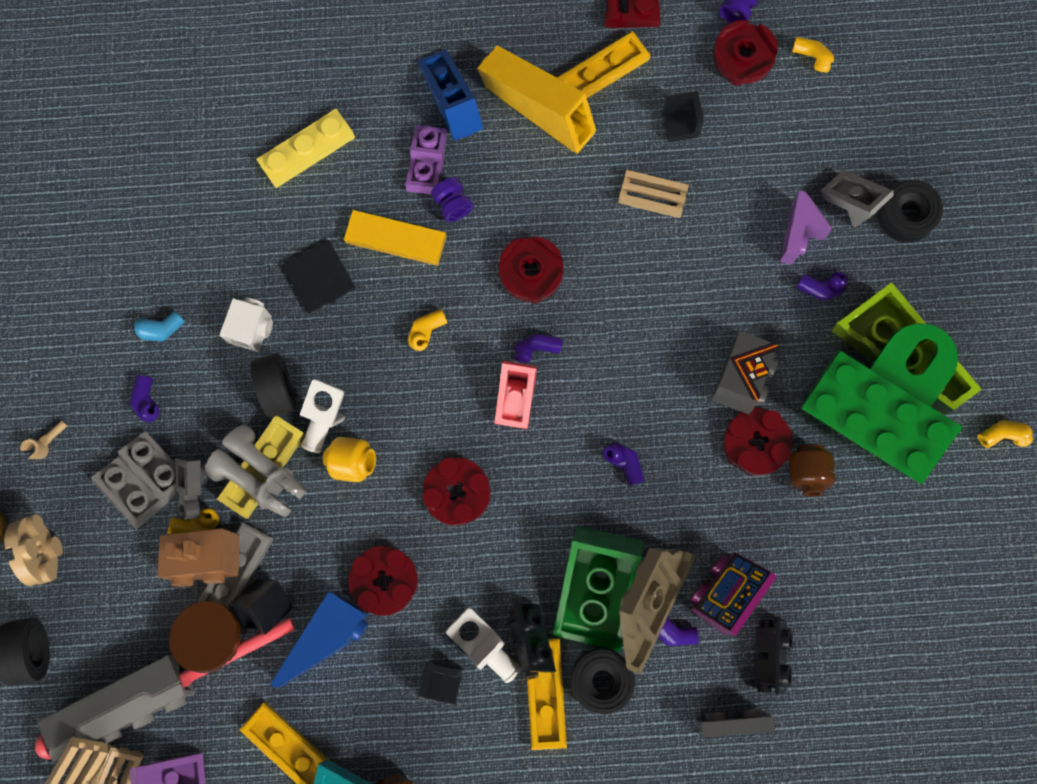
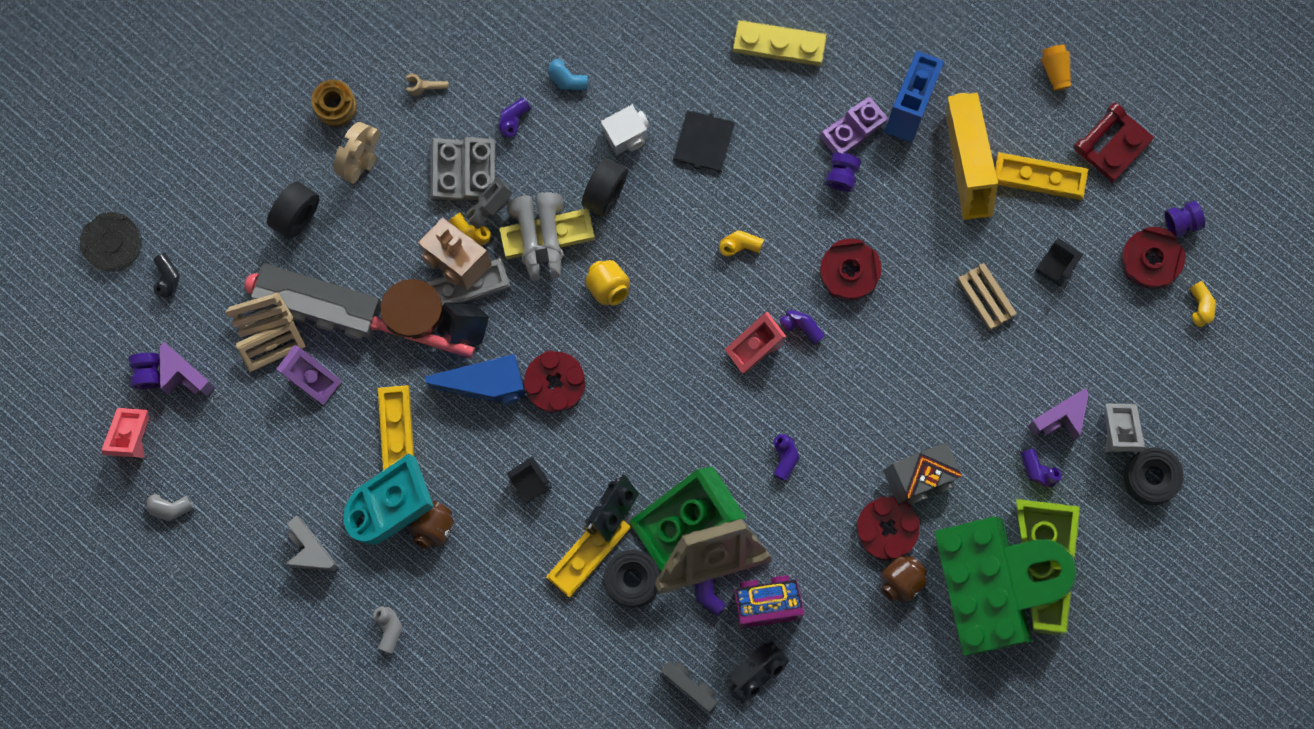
camera: 45 degrees right, 0 degrees up
white bracket [300,379,345,453] -> none
yellow tile [344,210,447,266] -> none
dark red plate [423,458,491,526] -> none
white bracket [446,607,520,683] -> none
yellow arm [978,420,1033,448] -> none

